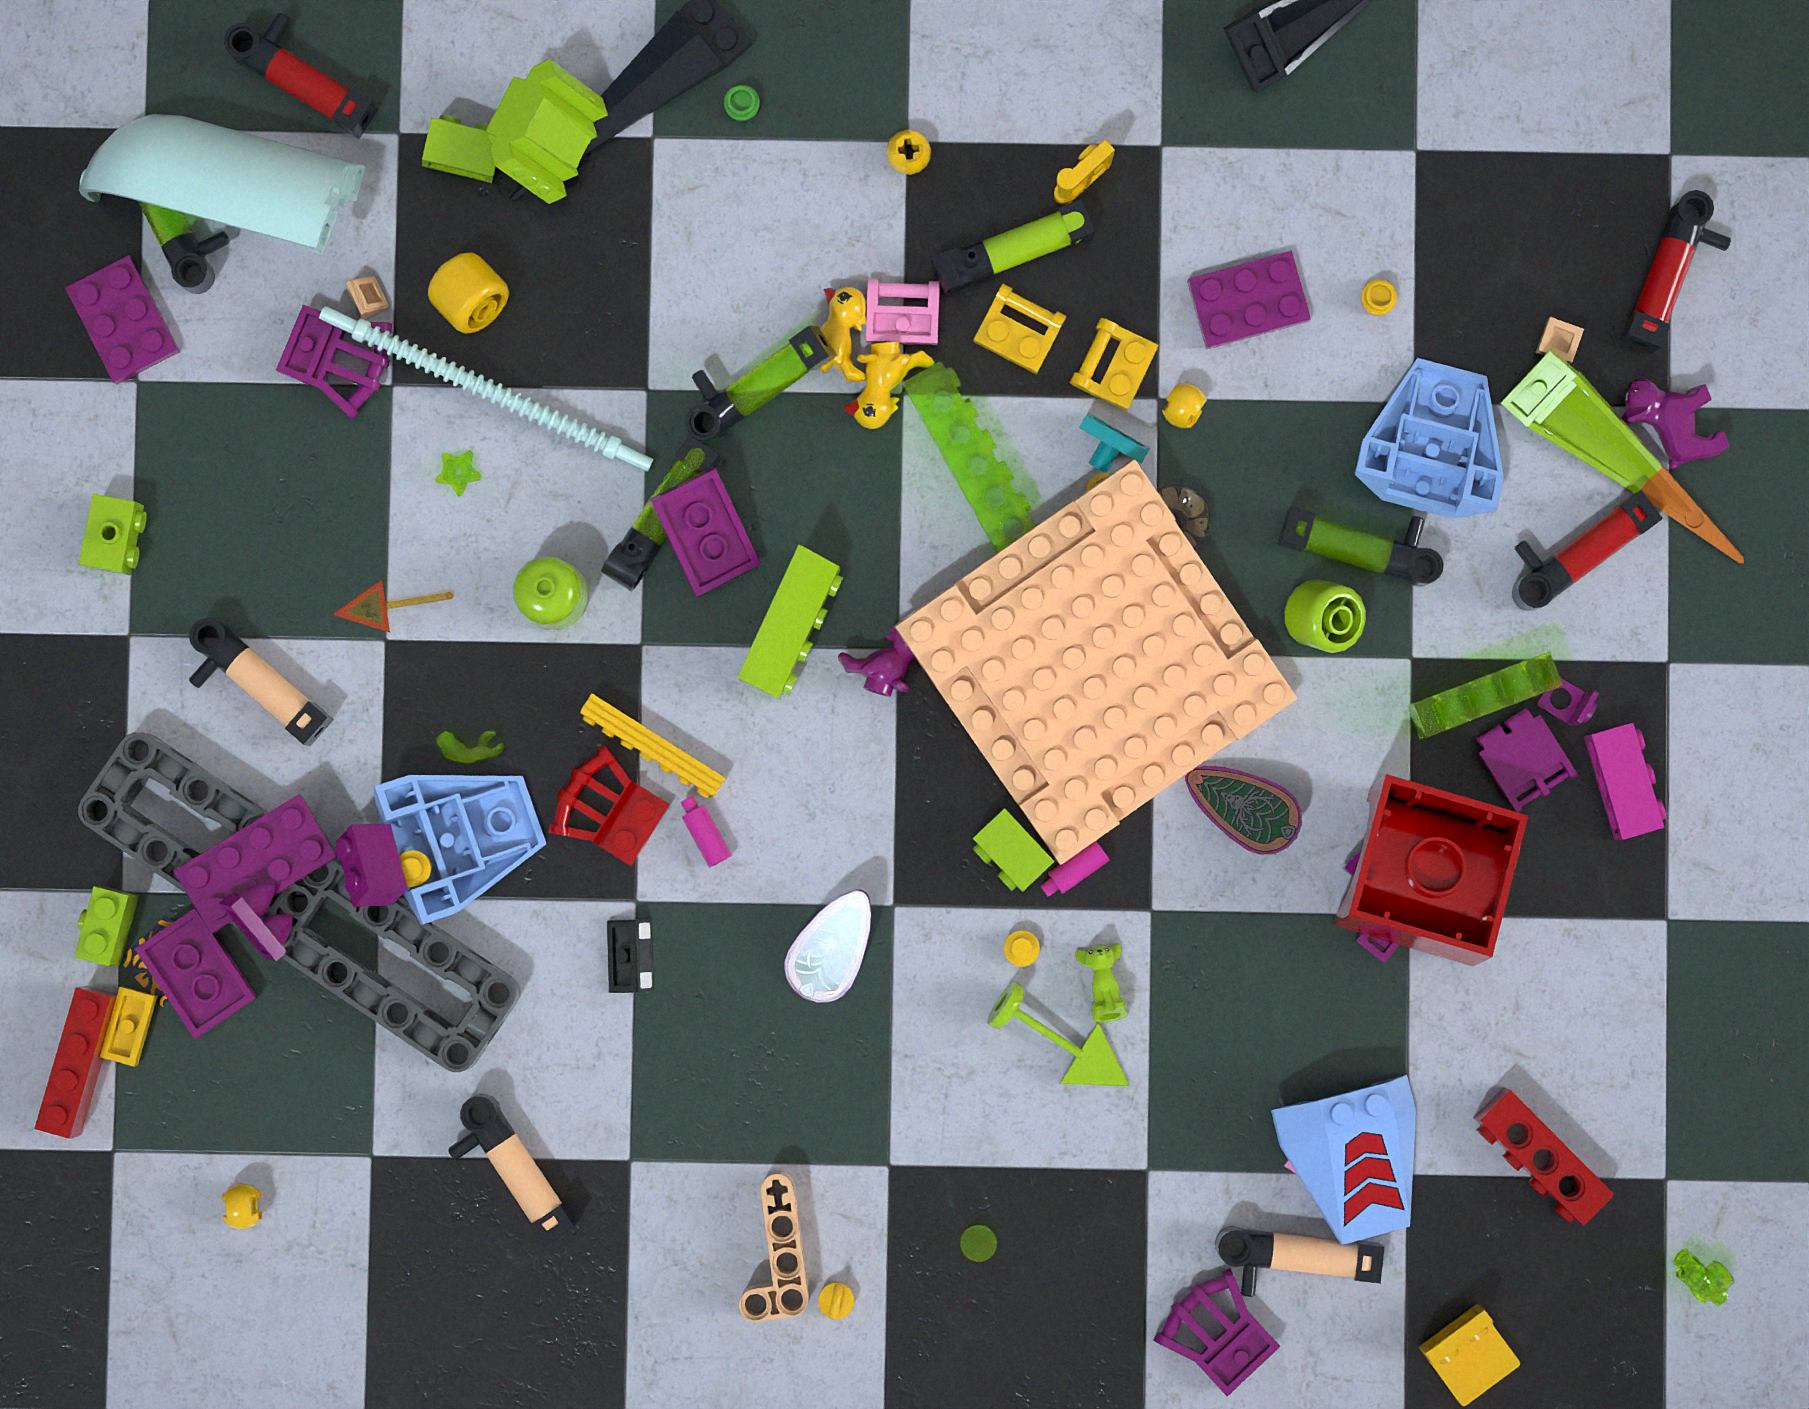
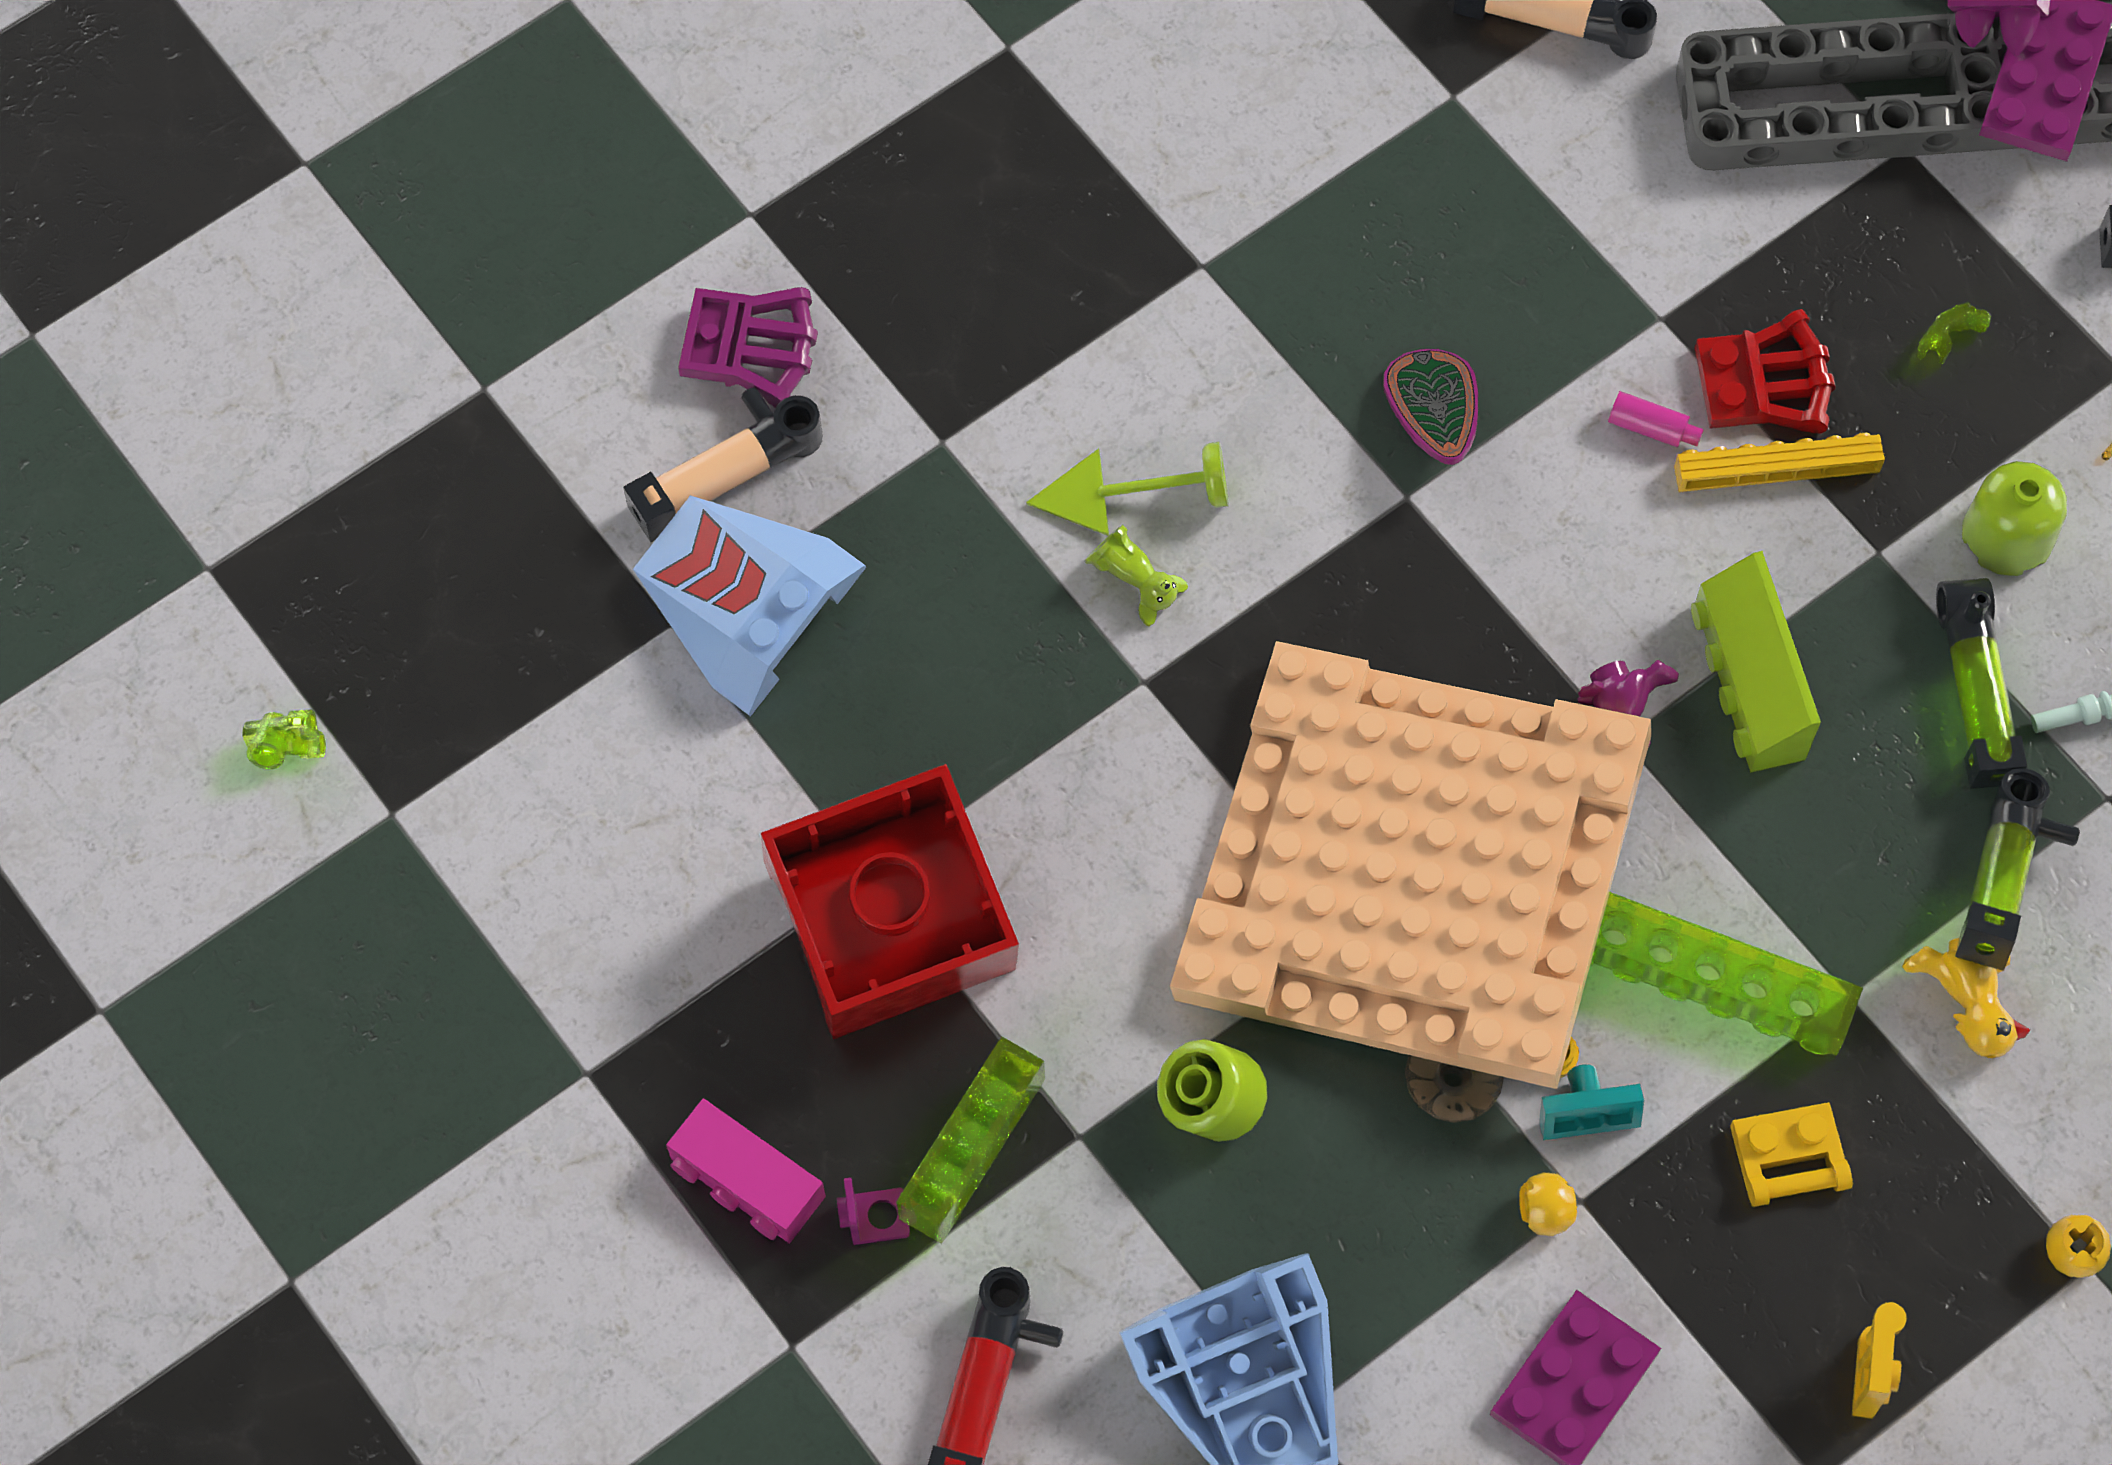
camera: 140 degrees right, 20 degrees down
magenta brick [336,824,408,907] -> none
light blue wedge [374,775,546,925] -> none
yellow plate [399,850,431,887] -> none
pearl dark grey slope [607,919,654,993] -> none
magenta plate [648,466,760,597] -> none
light nougat beam [739,1171,809,1322] -> none
yellow tile [818,1282,854,1320] -> none
yellow animal [843,342,935,429] -> none
bright pink plate [866,279,940,345] -> none
piece [931,199,1095,295] -> none
clear neon green plate [960,1225,997,1262] -> none
lime brick [972,808,1055,892] -> none
yellow plate [1003,930,1040,967] -> none
dark pink cylinder [1040,841,1110,897] -> none
yellow plate [1070,318,1159,411] -> none
shield [1185,766,1302,855] -> none
piece [1277,506,1444,587] -> none
yellow bracket [1419,1304,1520,1406] -> none
red brick [1473,1087,1614,1226] -> none
magenta plate [1476,708,1578,813] -> none

